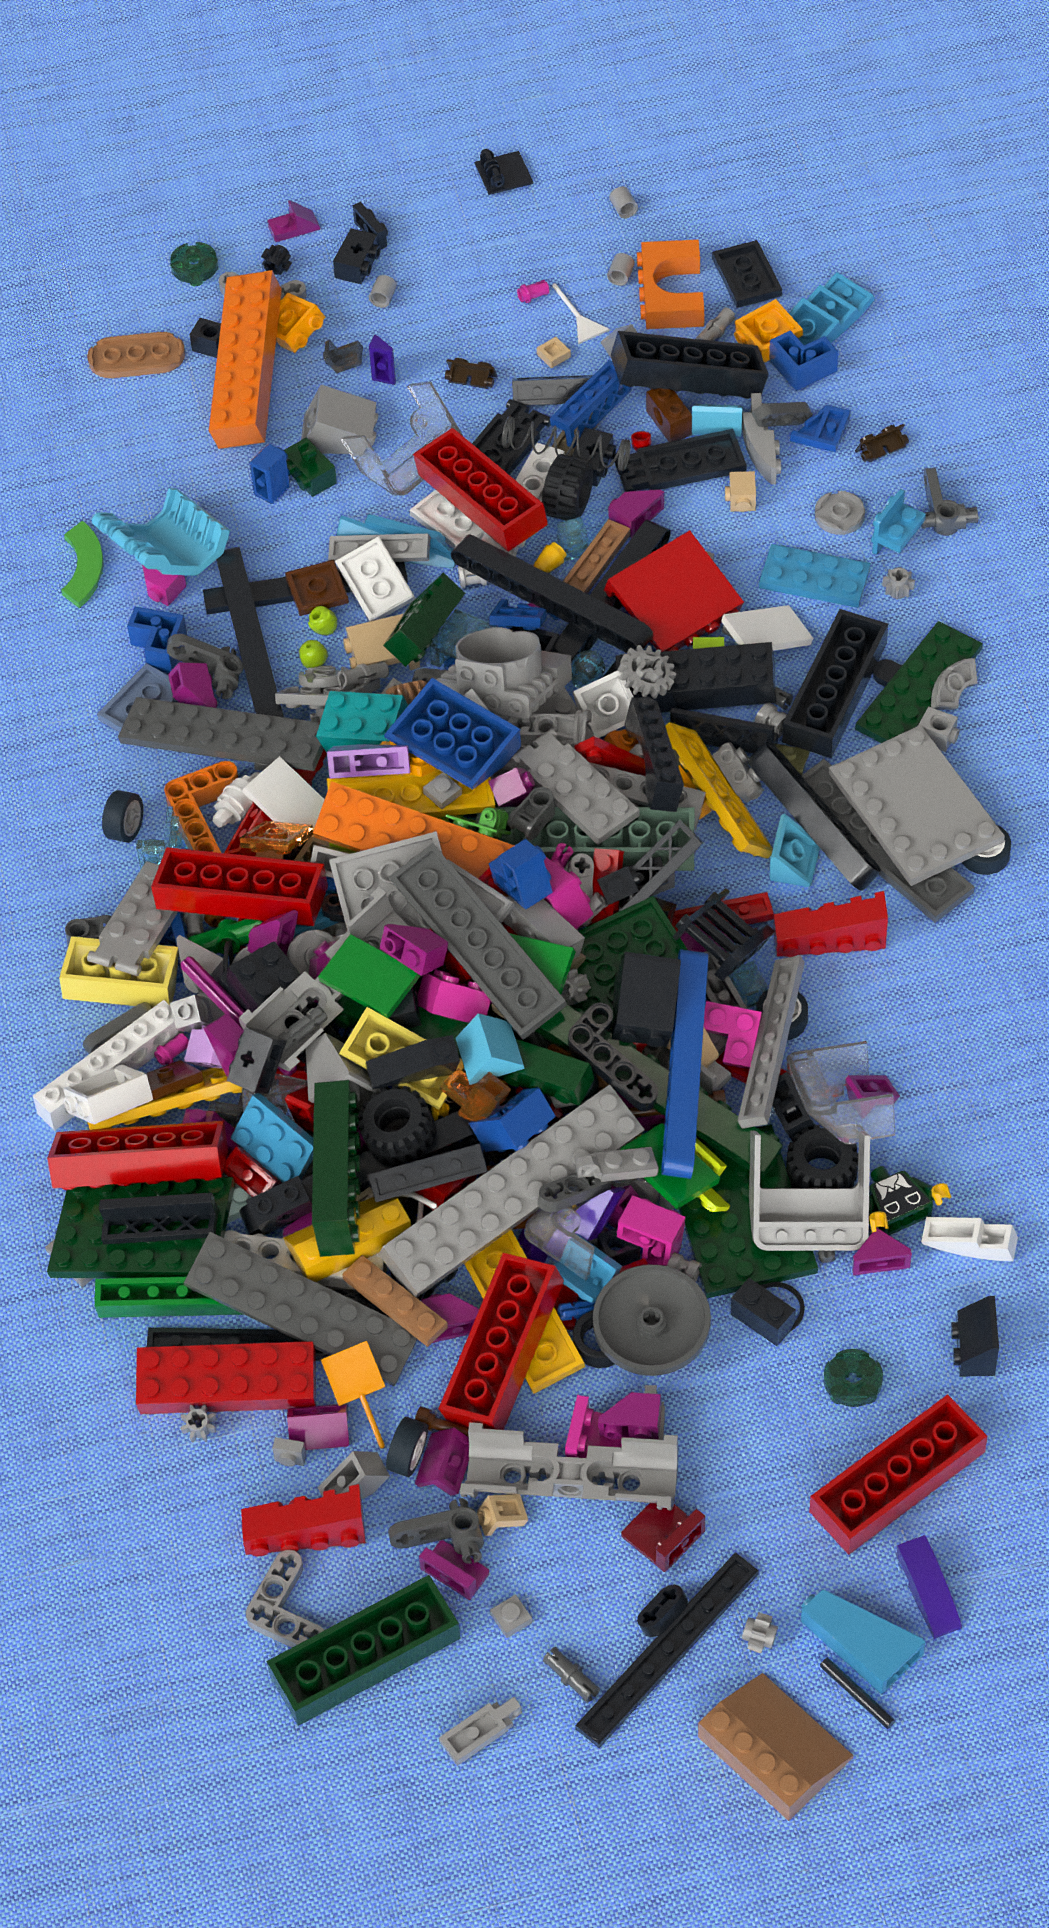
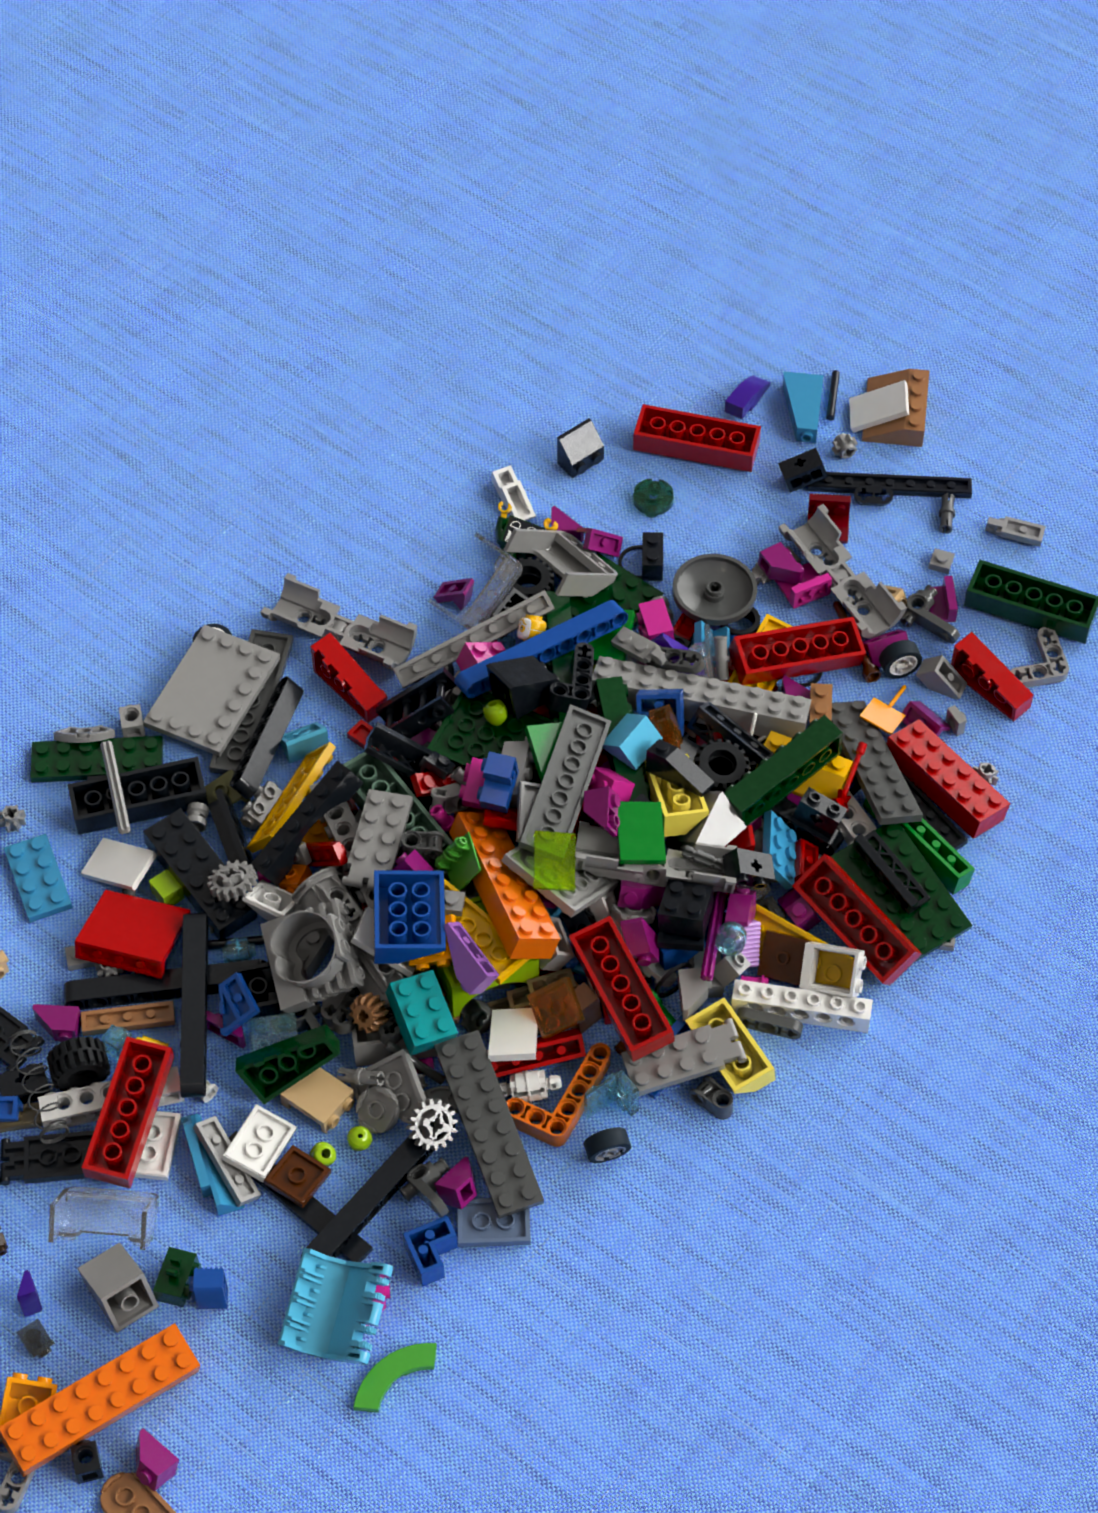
camera: 130 degrees left, 0 degrees up
none -> light grey axle [100,740,131,835]
none -> magenta slope [136,1428,179,1492]
none -> light grey piece [261,573,417,671]
none -> light grey gear [406,1098,458,1151]
none -> yellow head [517,614,547,641]
none -> clear neon green piece [533,830,576,892]
none -> magenta panel [576,527,623,557]
none -> light grey pin [713,636,730,680]
none -> clear light blue head [715,922,747,956]
none -> black brick [778,448,828,493]
none -> red piece [832,742,867,812]
none -> white tile [849,380,909,433]

